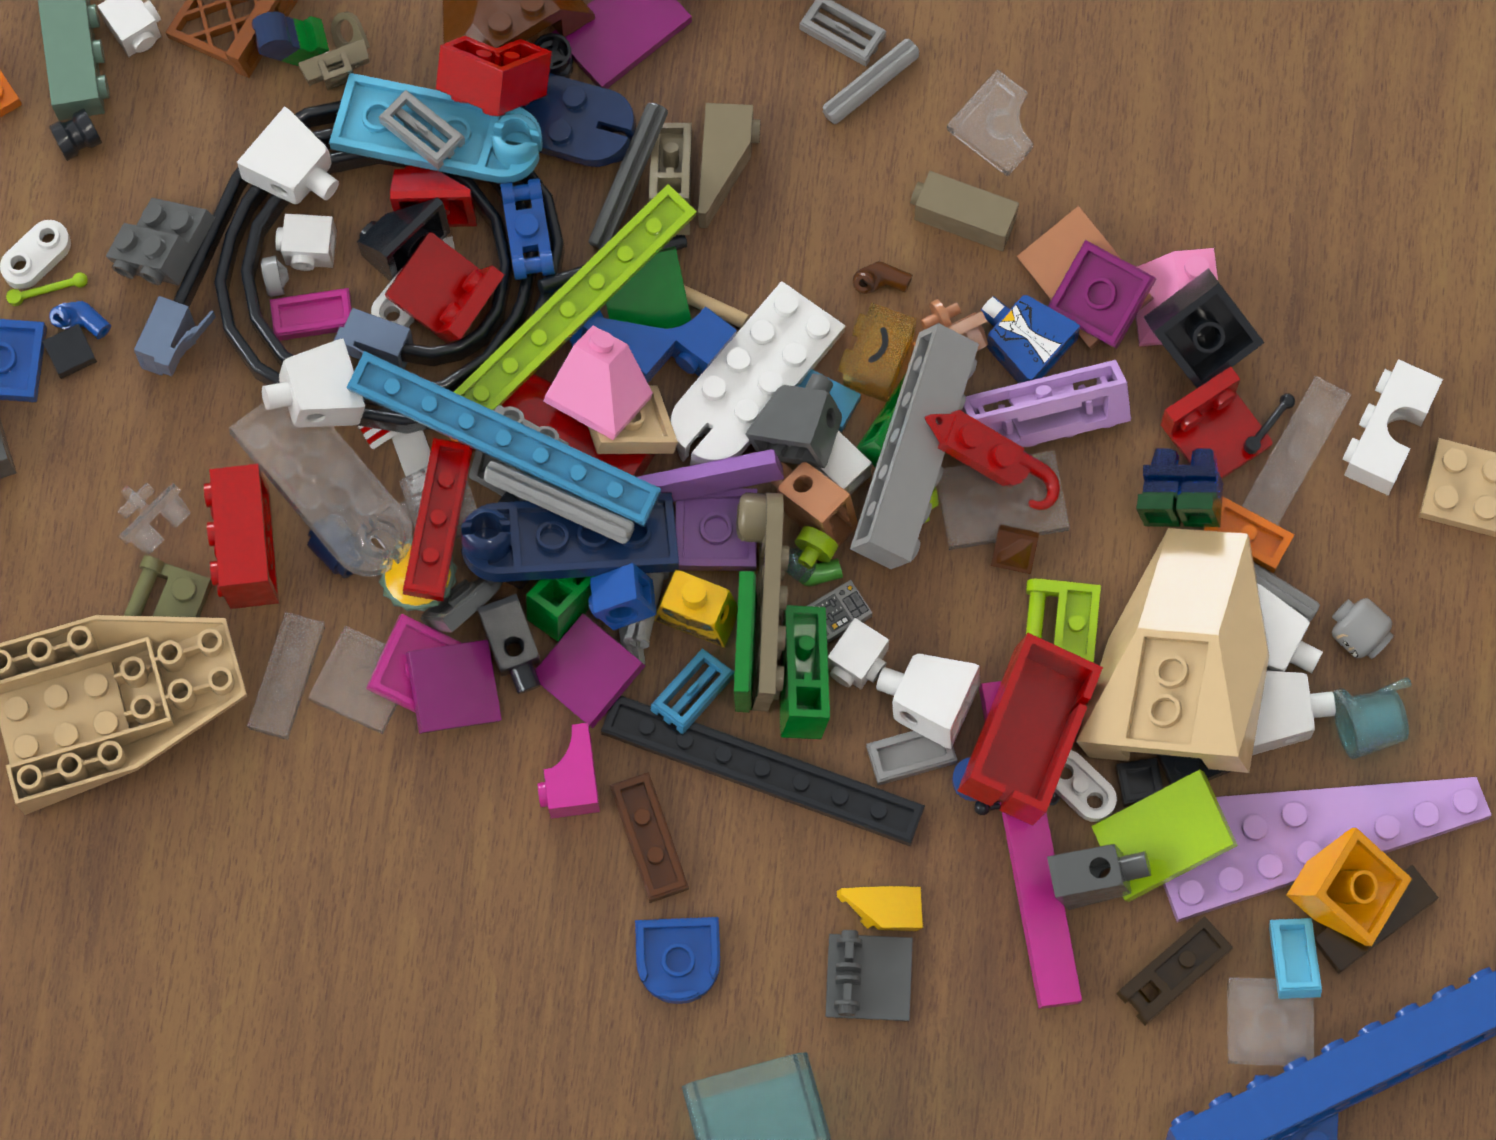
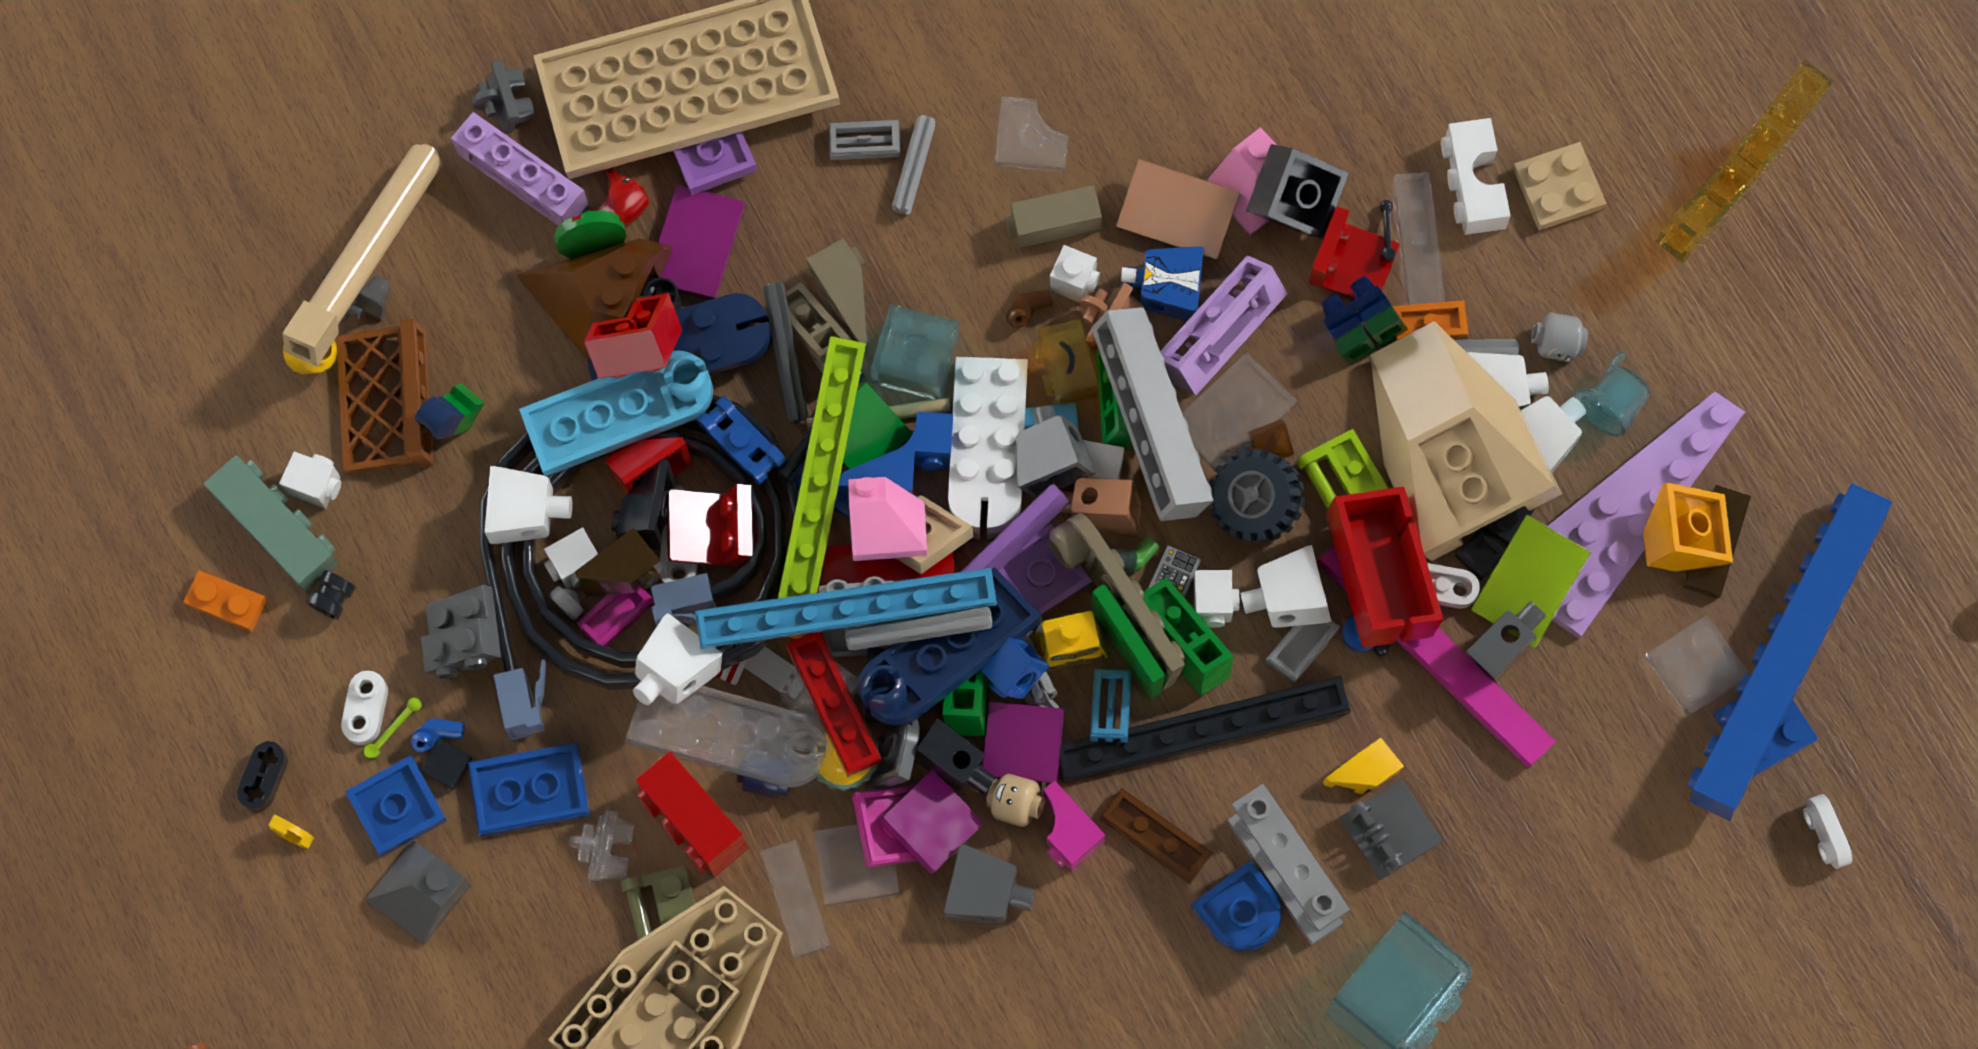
camera: 35 degrees left, 0 degrees up
dark tan piece [298,11,370,90] -> none
light grey tile [379,90,465,170] -> none
lime tile [795,526,838,569] -> none
red plate [925,410,1060,510] -> none
magenta tile [1048,240,1156,349] -> none
dark brown plate [1117,916,1233,1026] -> none
medium azure tile [1269,918,1322,999] -> none
none -> blue tile [468,742,590,837]
none -> dark brown slope [574,528,664,596]
none -> clear light blue brick [870,304,960,400]
none -> dark grey torso [944,844,1035,923]
none -> tan head [987,774,1045,827]
none -> white brick [1050,245,1100,302]
none -> black wheel [1209,449,1305,543]
none -> light grey fence [1227,784,1350,946]

